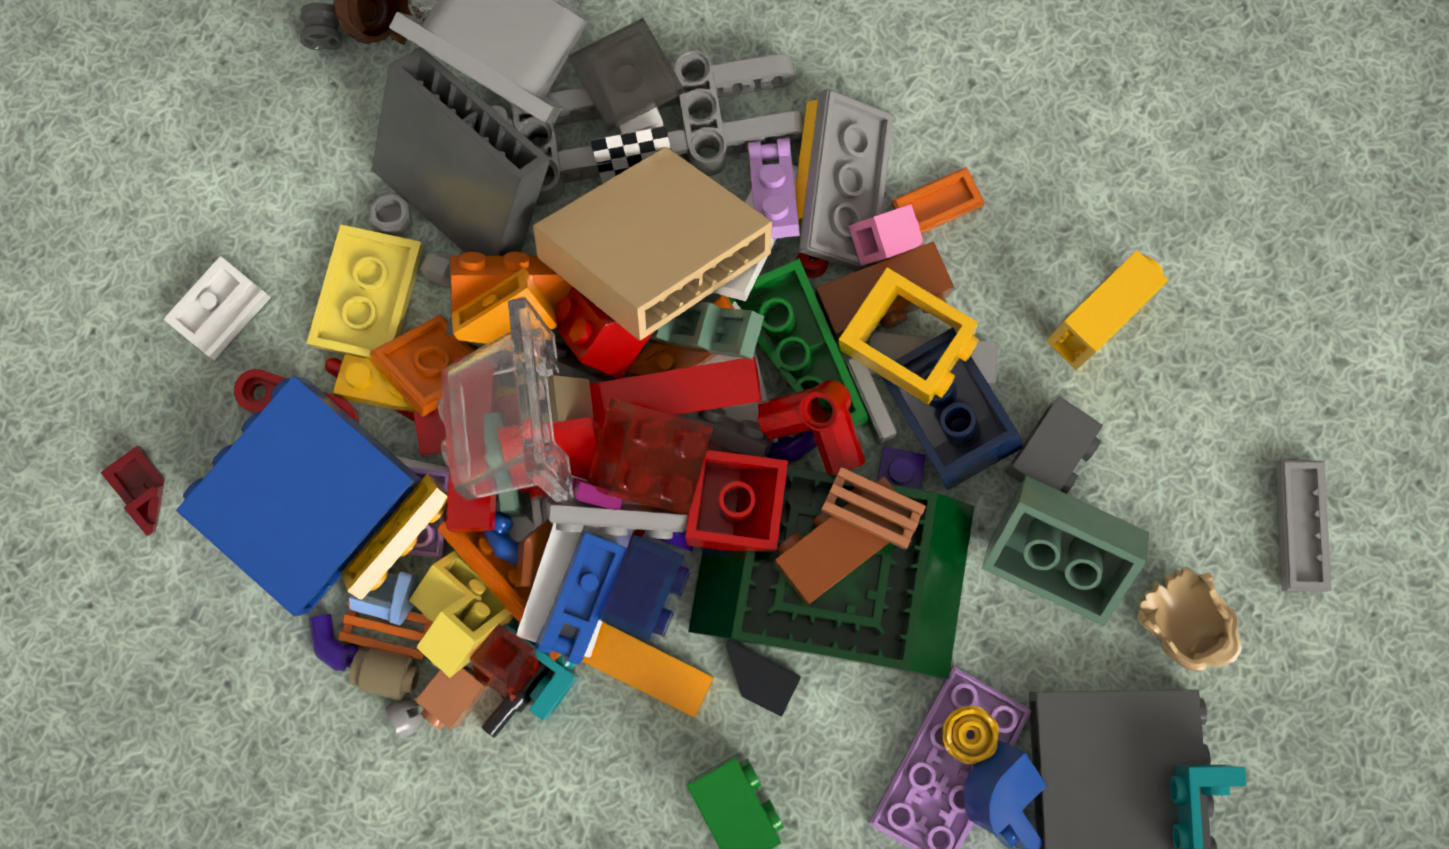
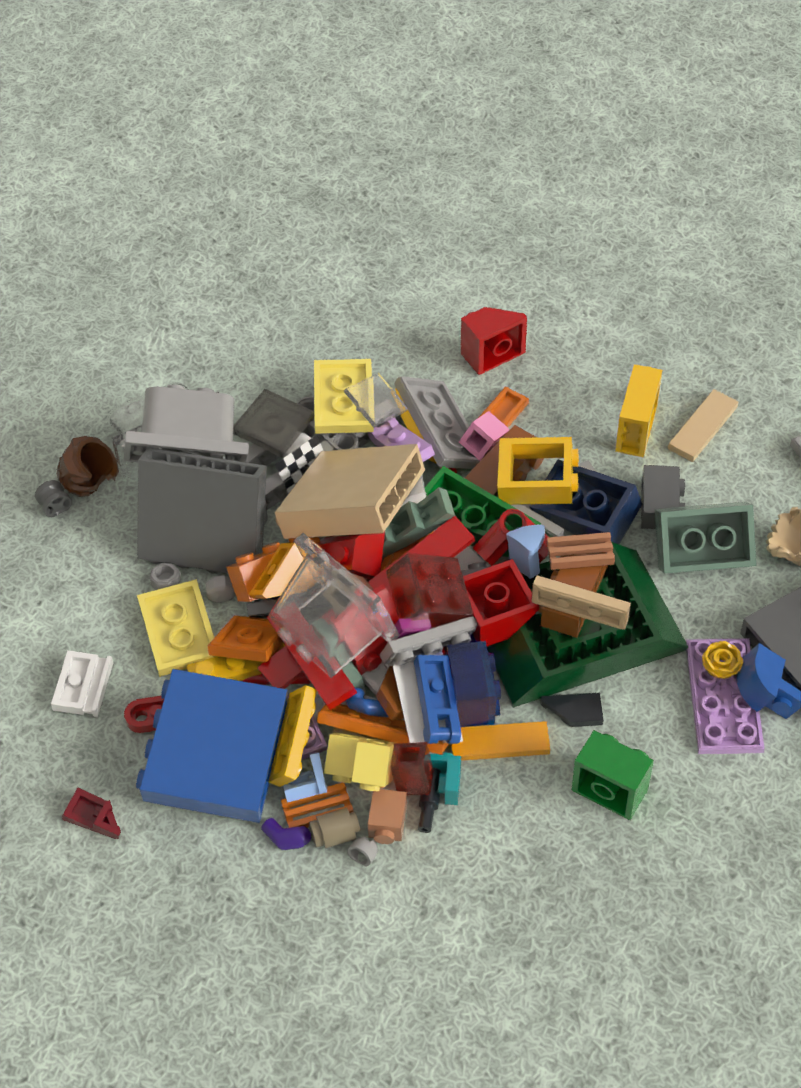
camera: 30 degrees left, 25 degrees down
none -> light yellow plate [314,359,374,434]
none -> clear piece [344,373,409,428]
none -> red slope [461,307,527,375]
none -> light blue tile [506,525,545,579]
none -> tan tile [532,575,631,630]
none -> tan tile [668,389,738,462]

